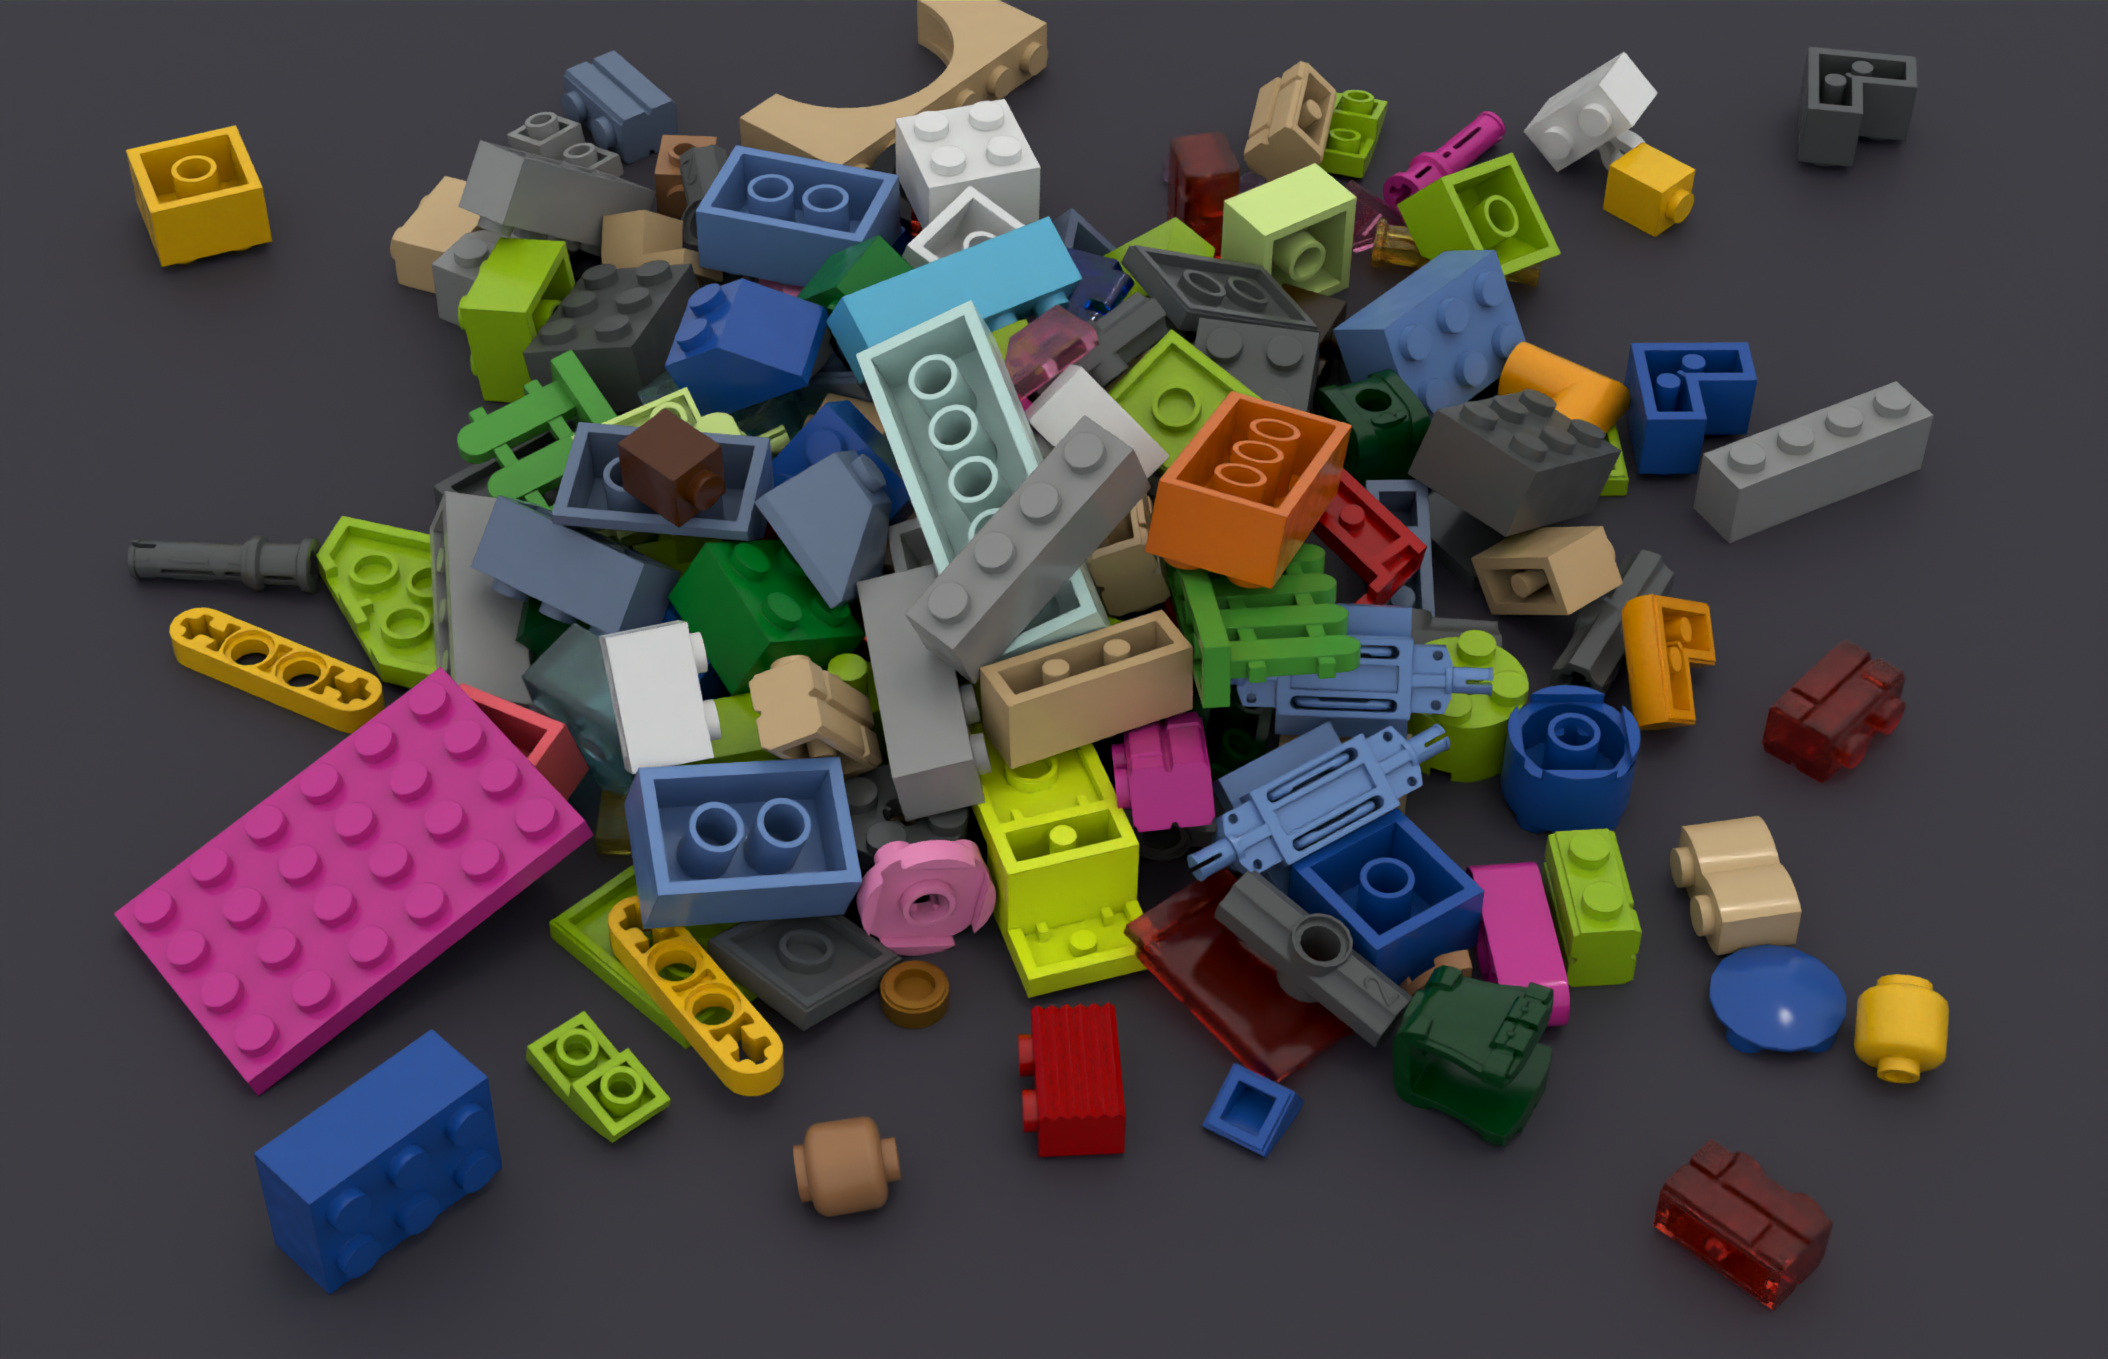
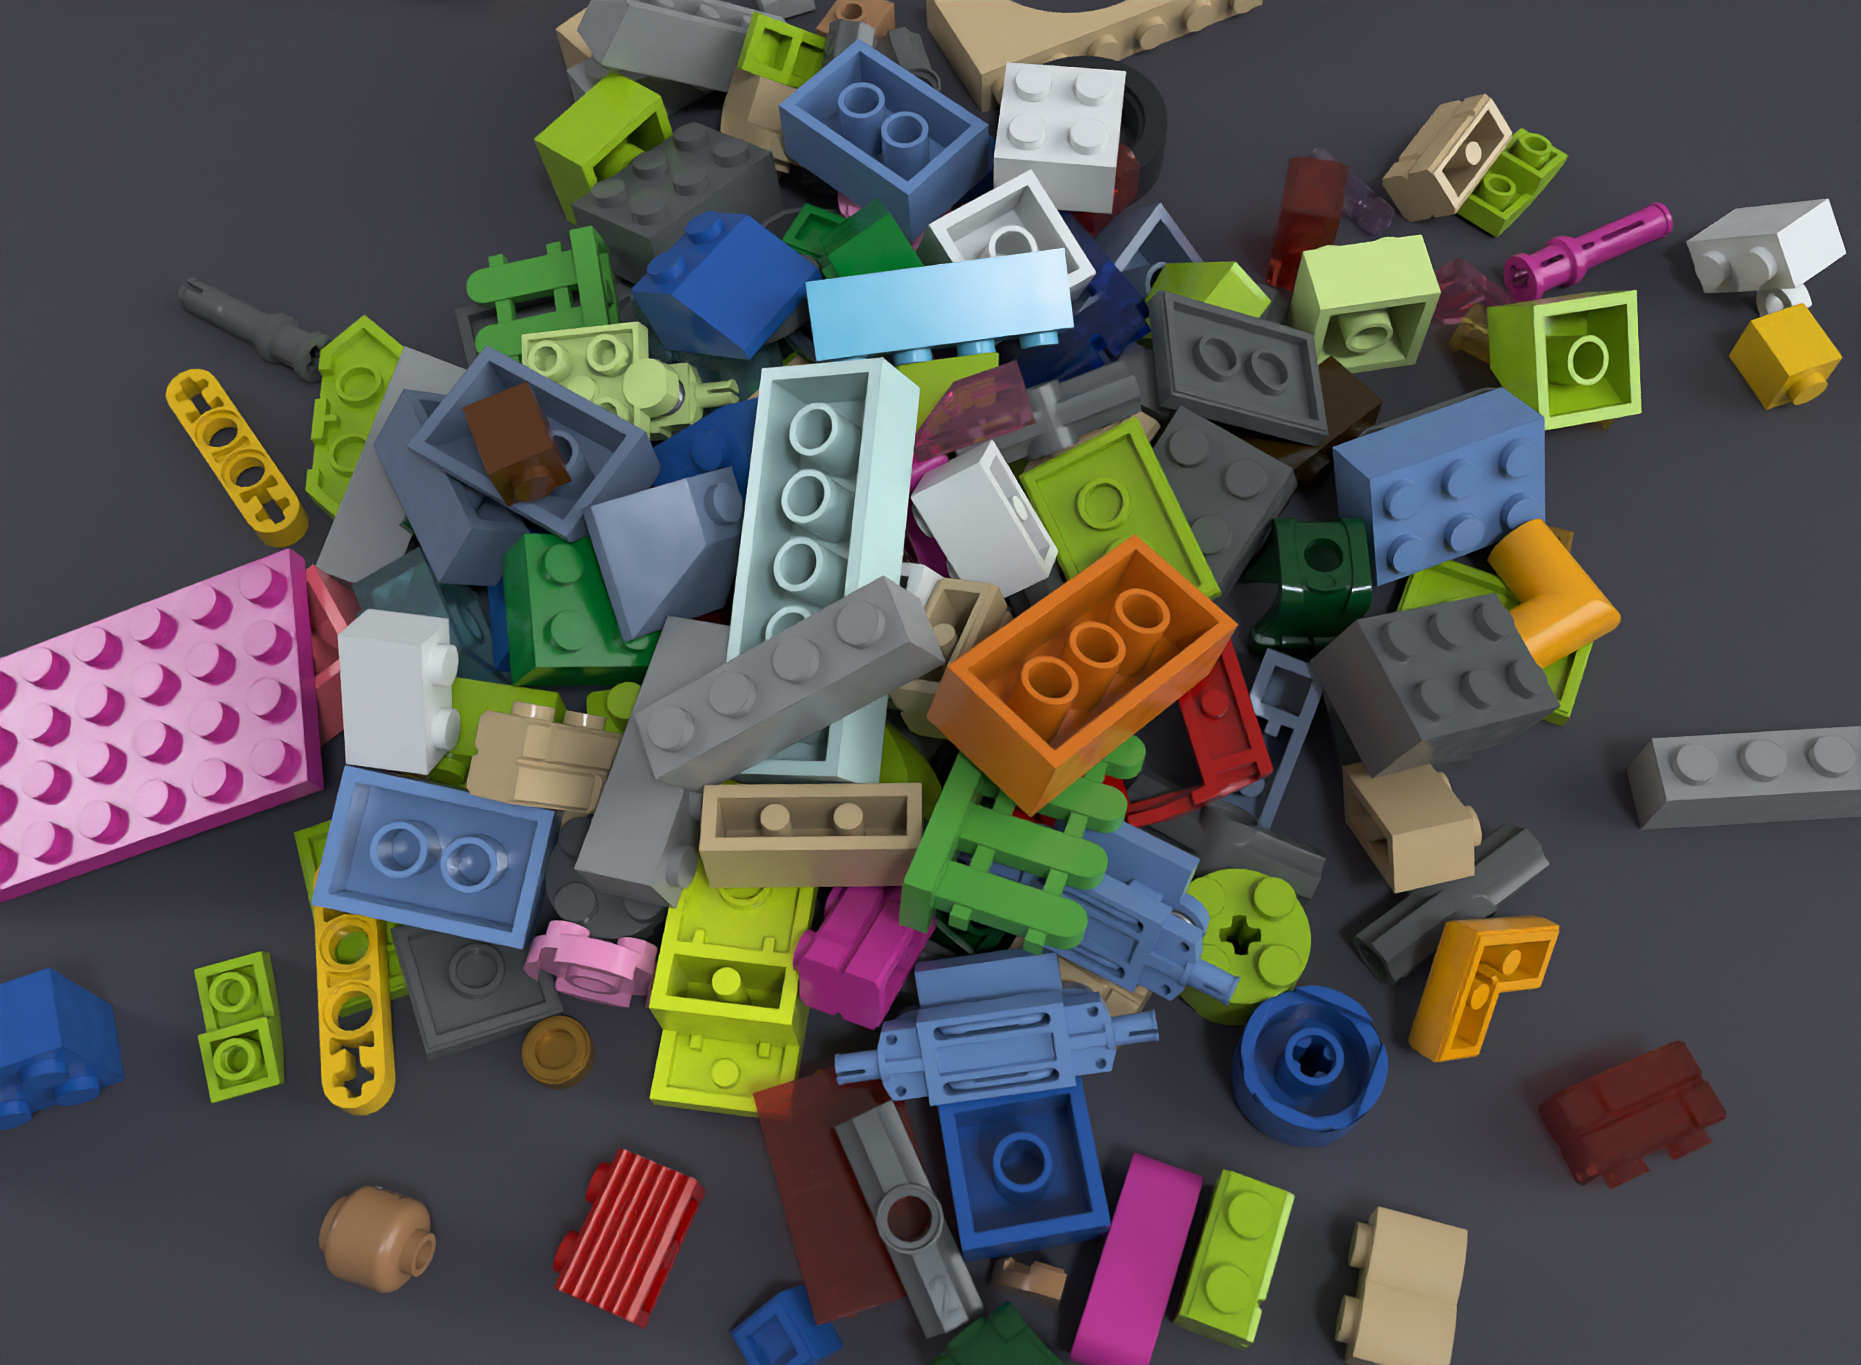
camera: 30 degrees right, 20 degrees up
blue brick [1624,342,1757,475] -> none
none -> lime slope [737,11,827,89]

